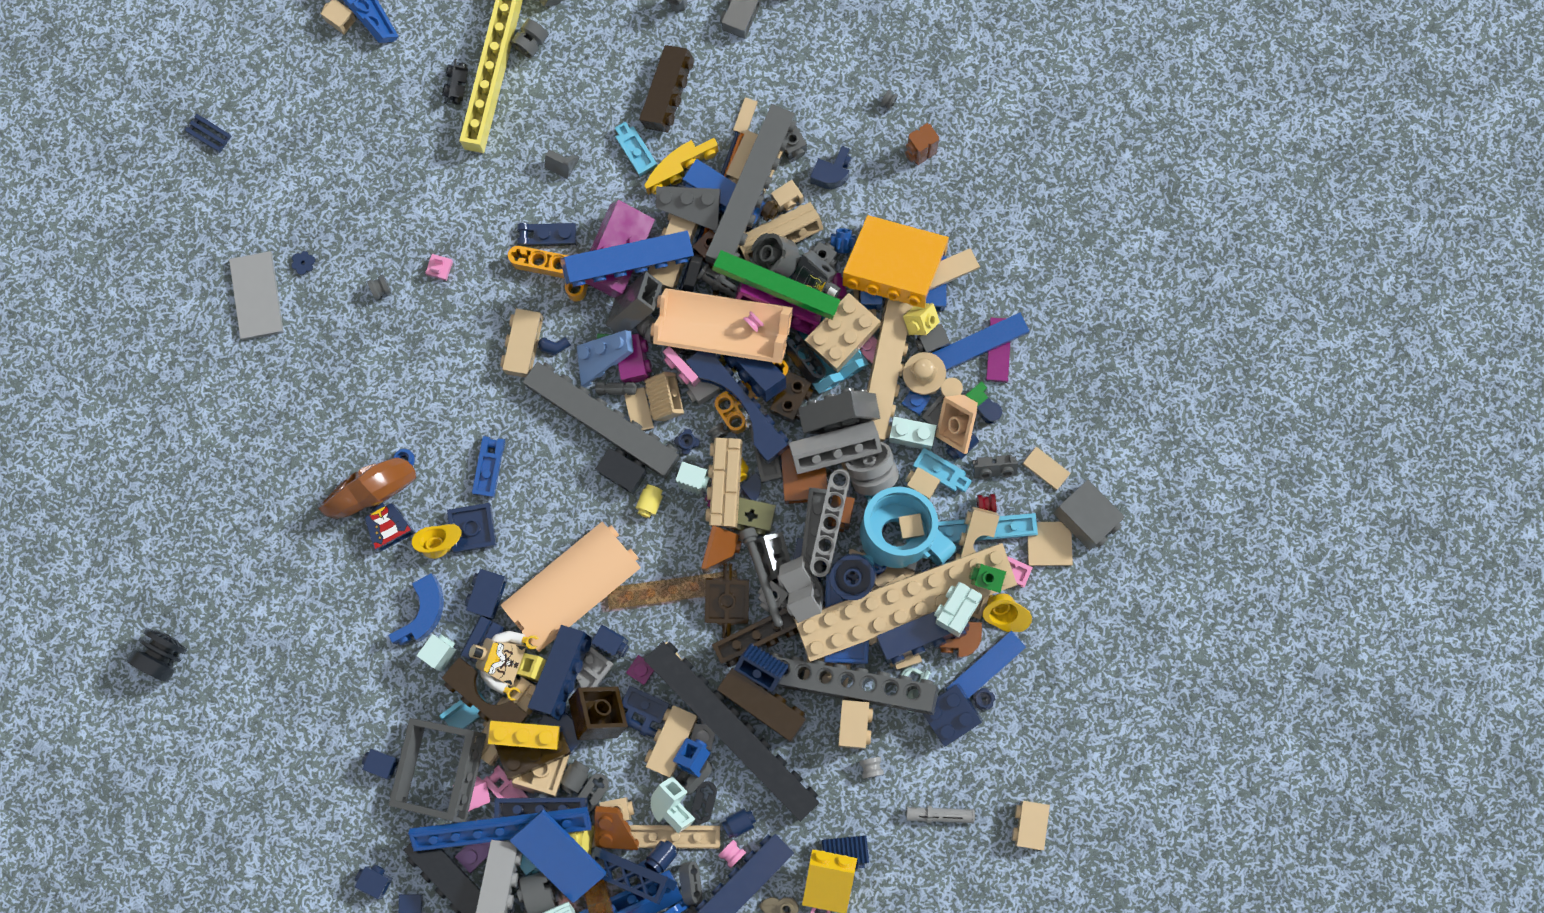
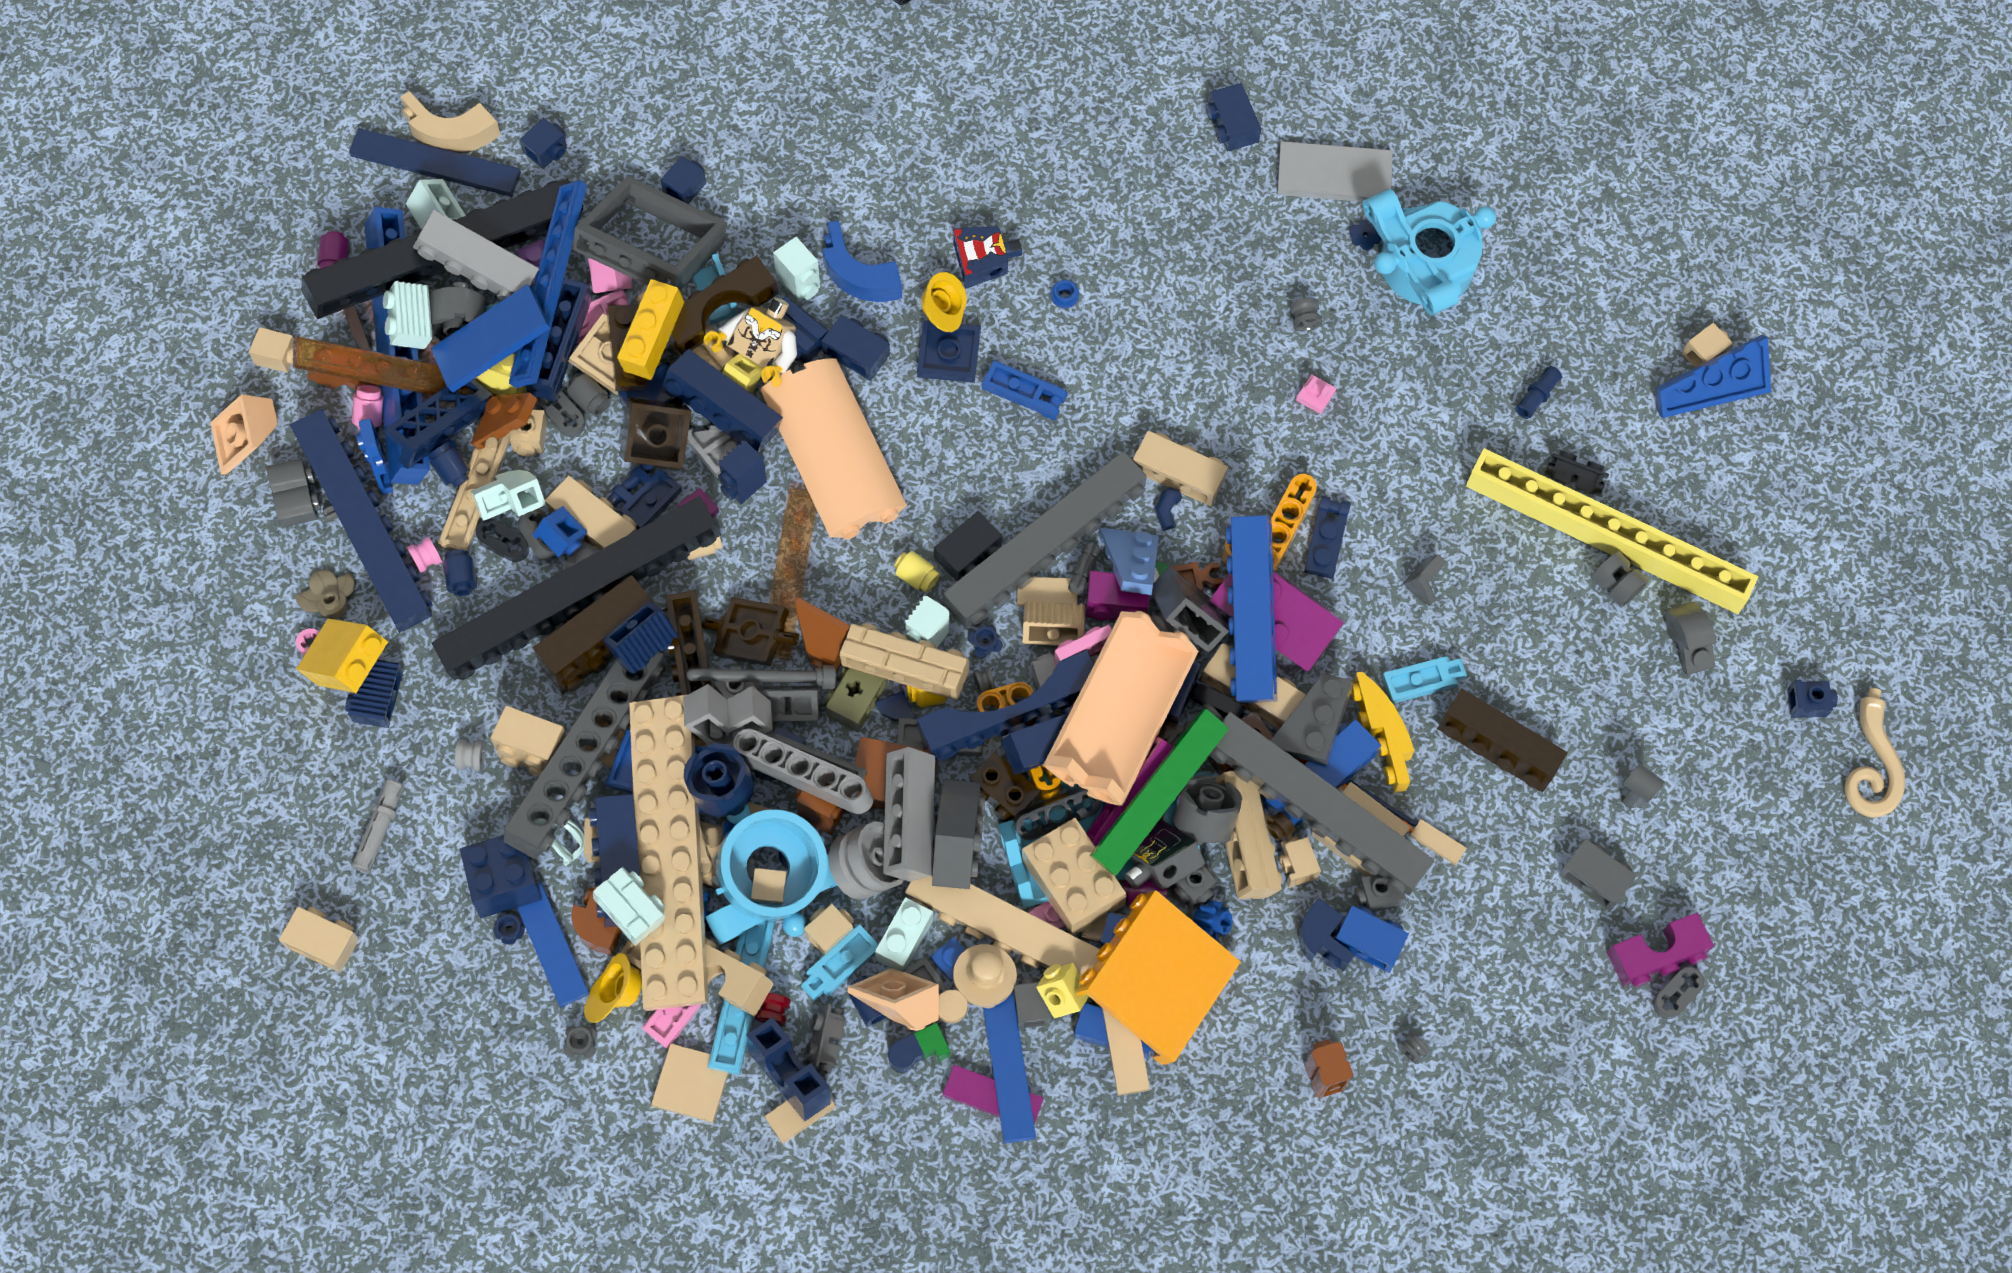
camera: 95 degrees right, 10 degrees down
dark blue tile [185,114,232,153] -> none
dark orange piece [318,457,416,519] -> none
dark grey beam [679,861,703,906] -> none
bright pink bush [743,311,764,332] -> none
green brick [969,563,1007,593] -> none
brick [1053,480,1125,551] -> none
none -> dark grey plate [564,1026,597,1058]
none -> dark blue arch [746,1017,831,1122]
none -> dark orange plate [1170,562,1223,591]
none -> dark blue brick [1205,83,1261,152]
none -> blue brick [1335,906,1409,973]
none -> medium azure piece [1362,189,1496,316]
none -> dark blue pin [1515,366,1563,419]

